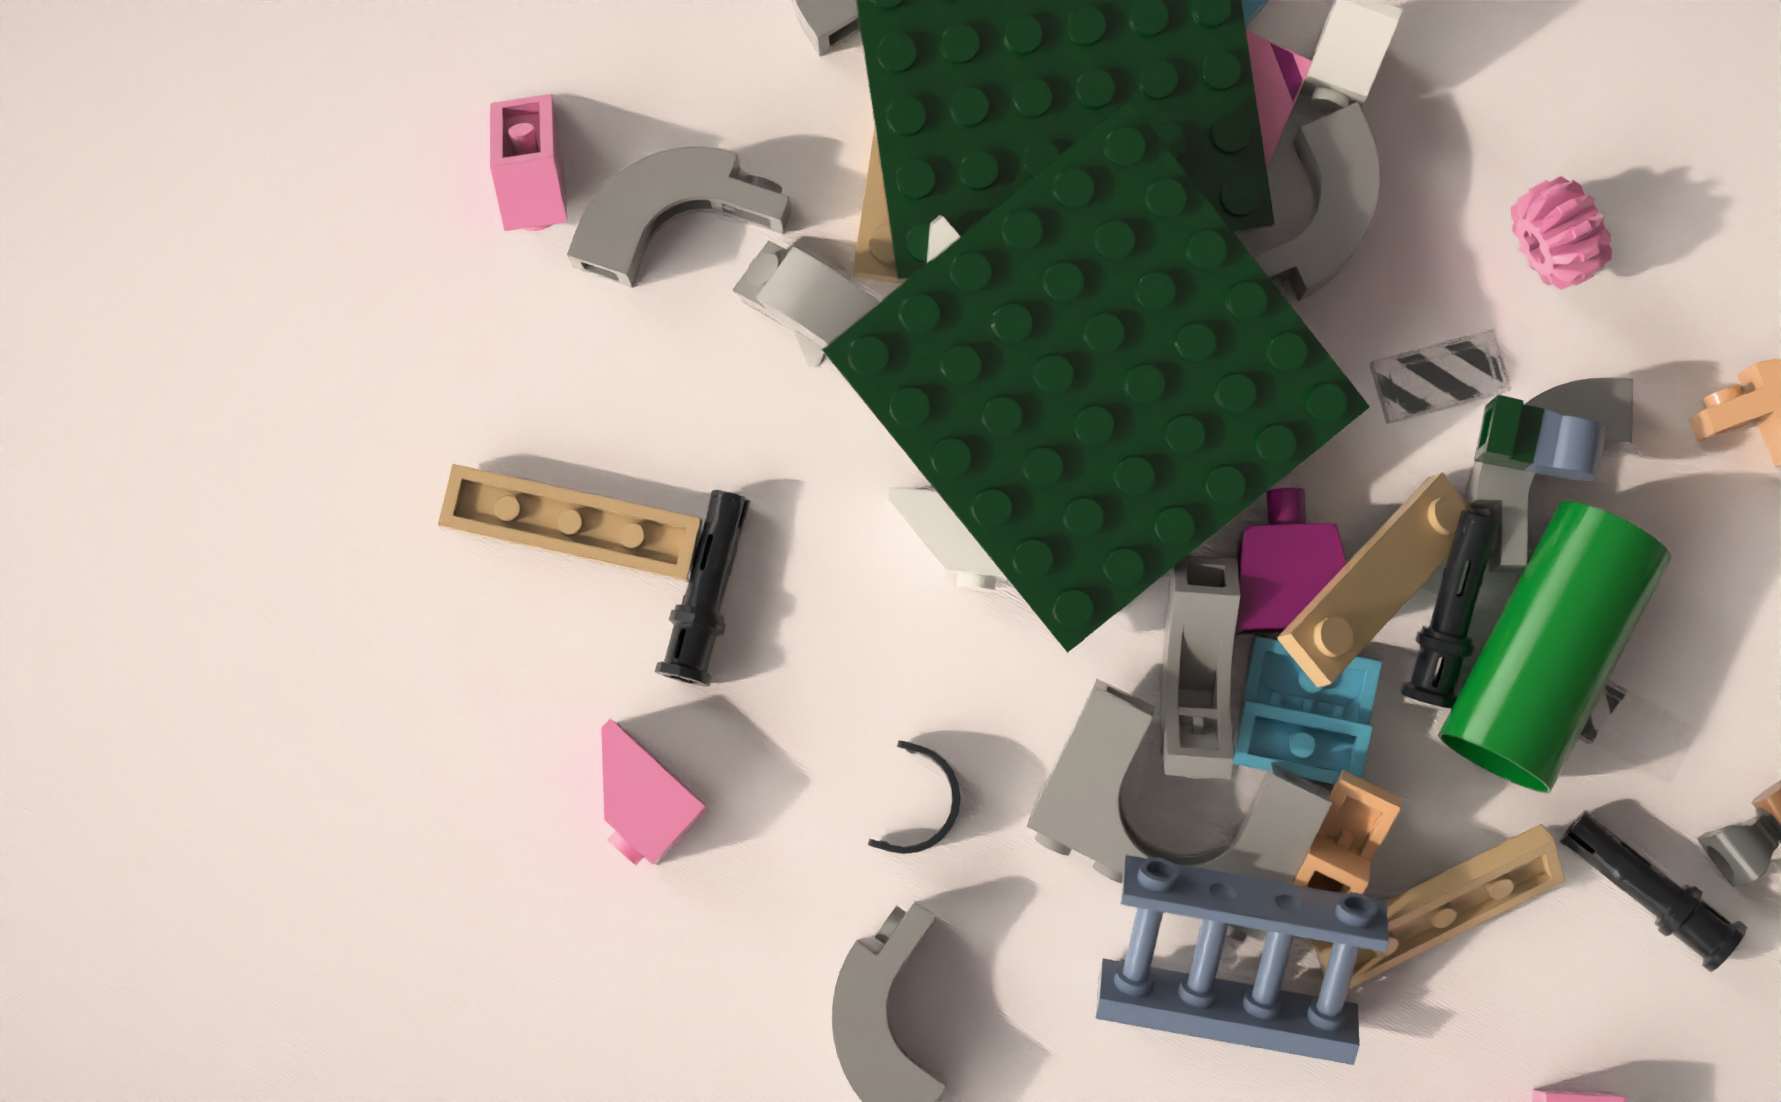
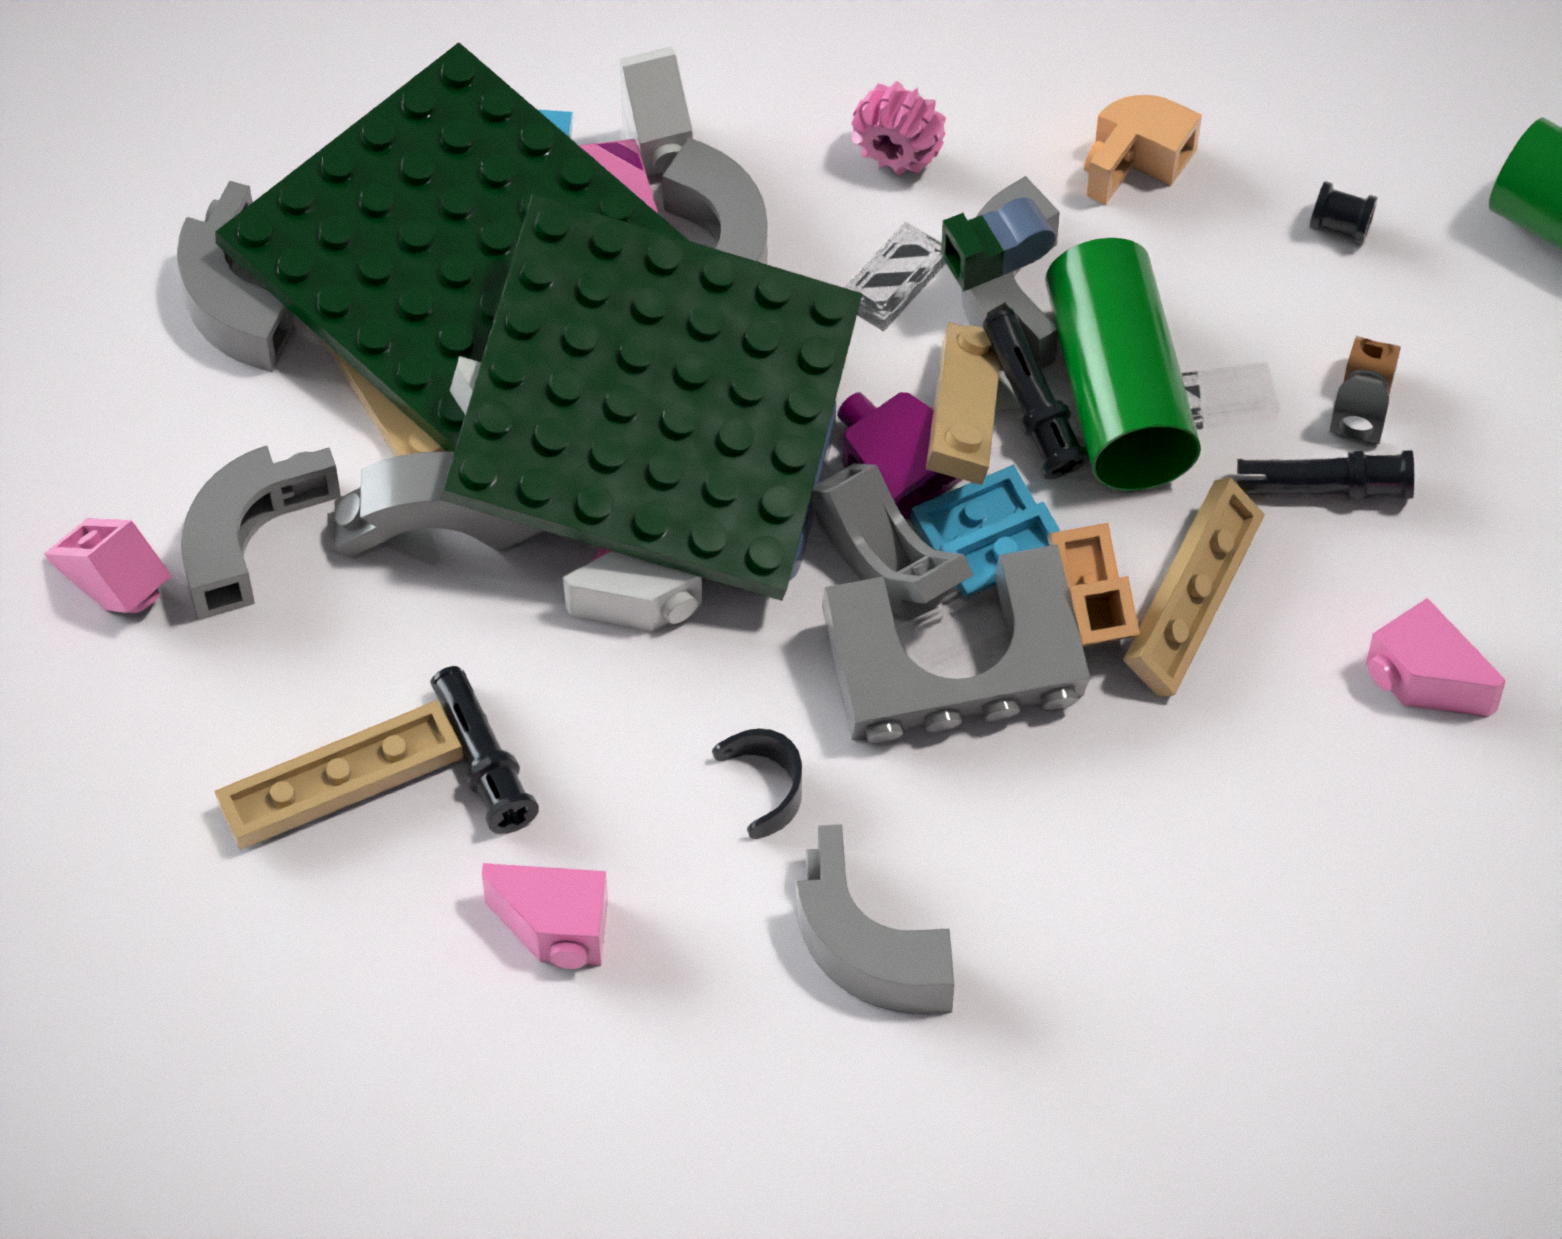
camera: 40 degrees left, 25 degrees down
sand blue fence [1095,855,1389,1065] -> none

